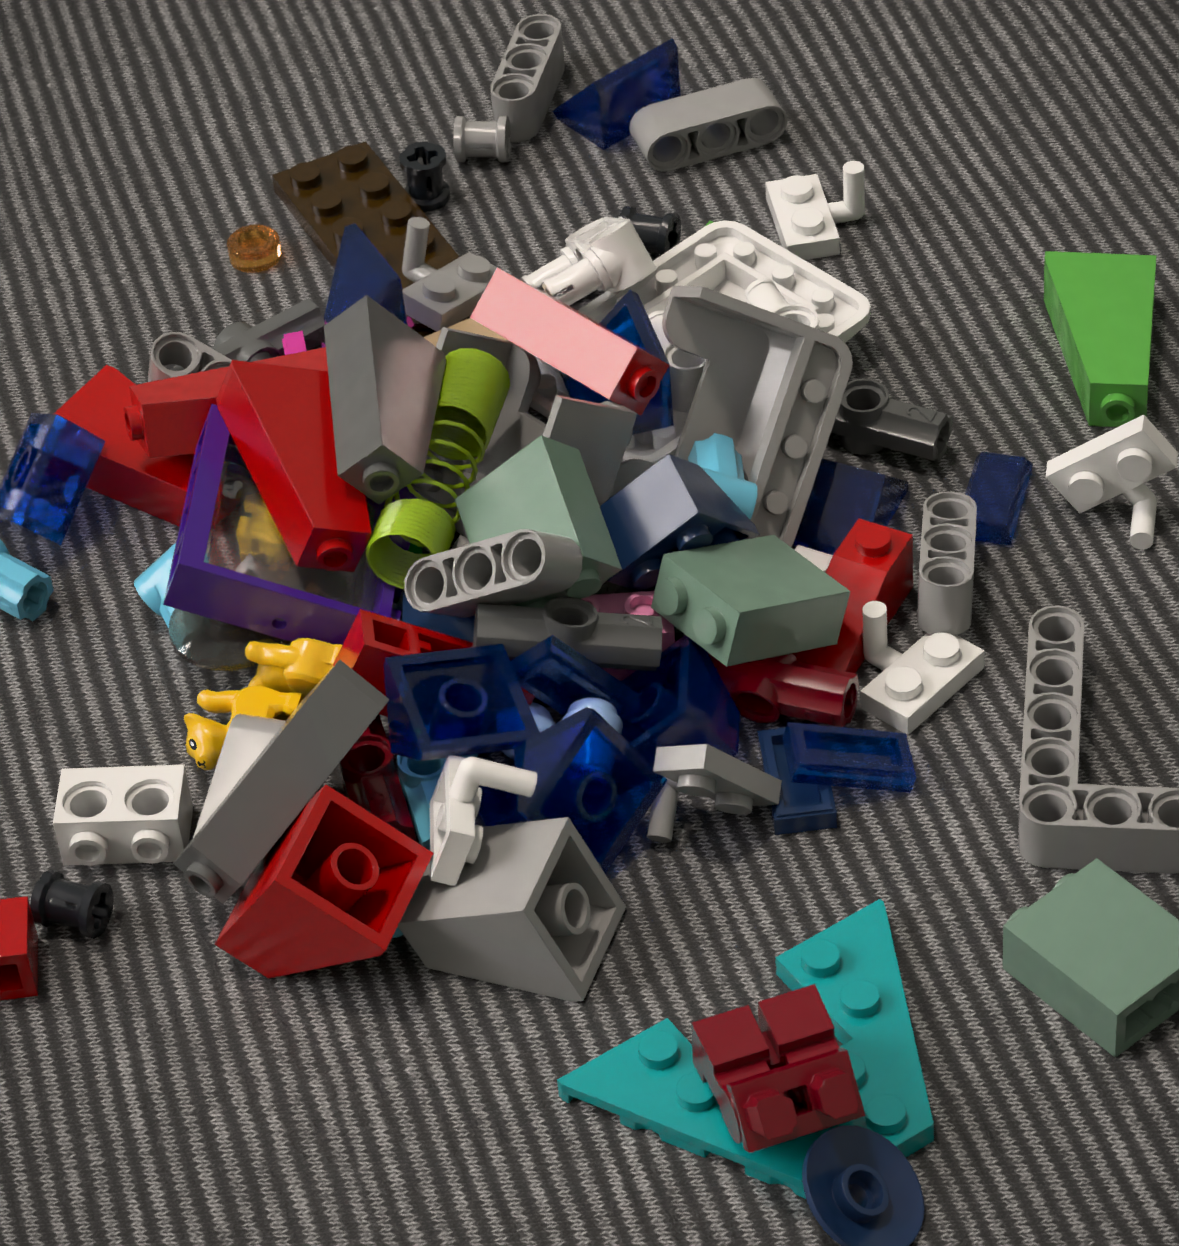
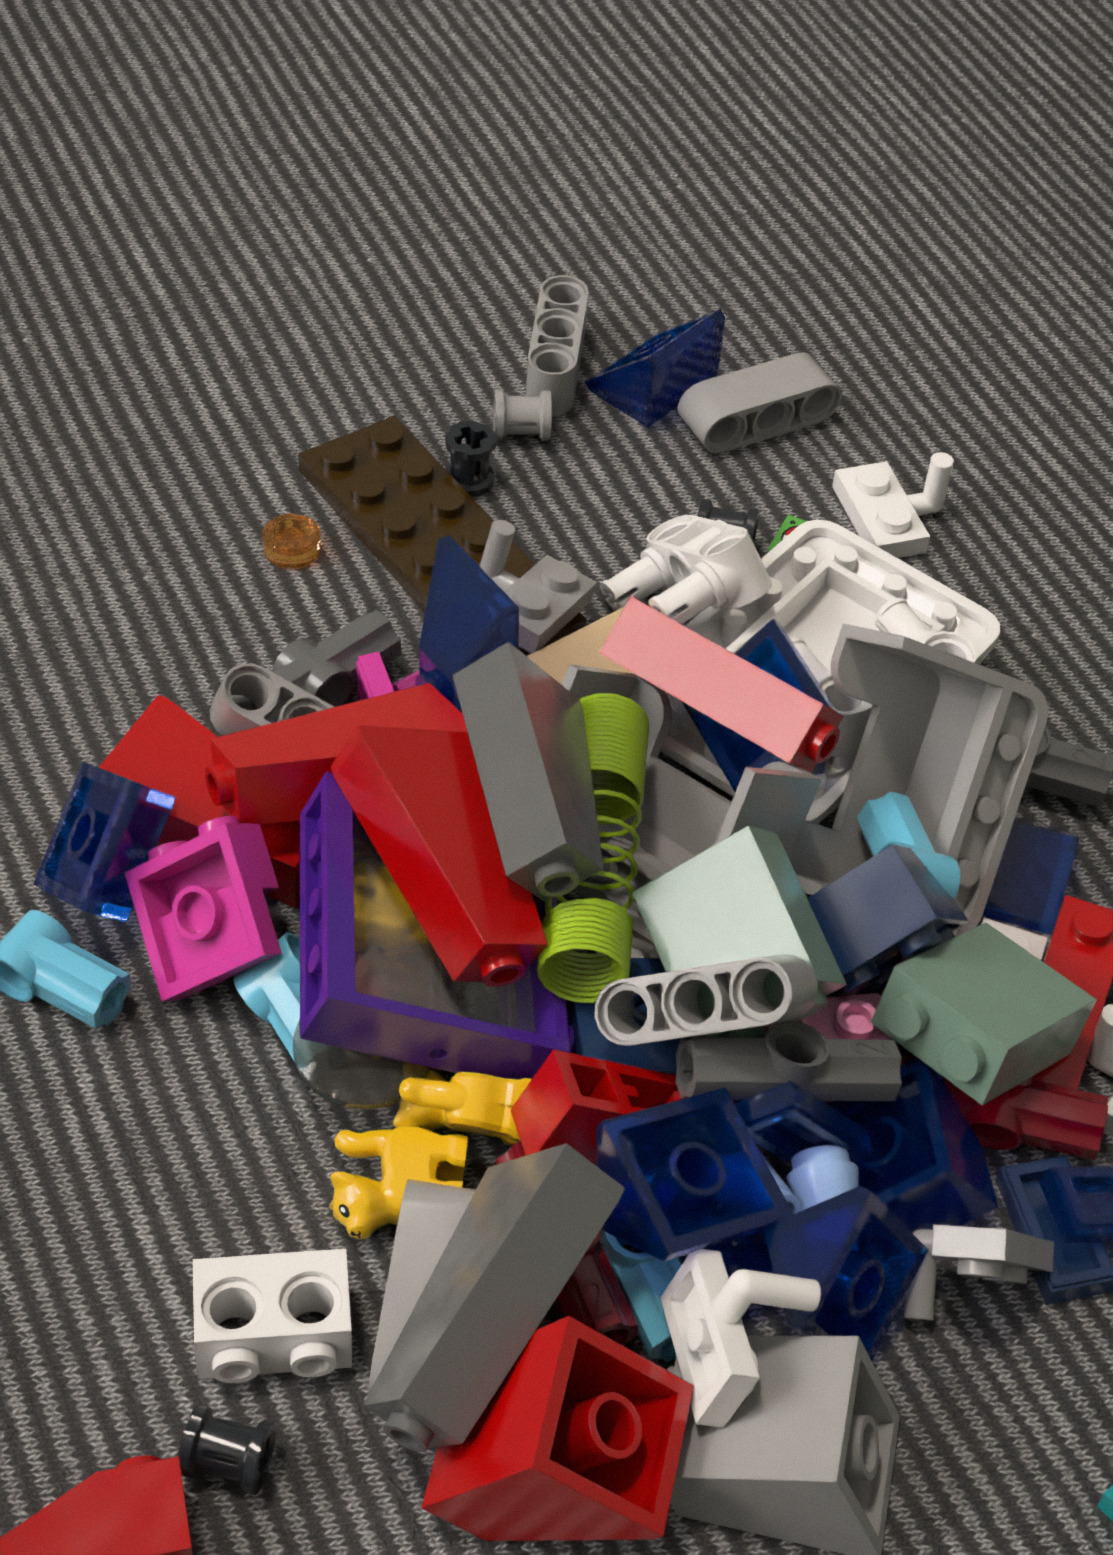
camera: 15 degrees left, 5 degrees up
none -> dark pink plate [125,816,282,1002]

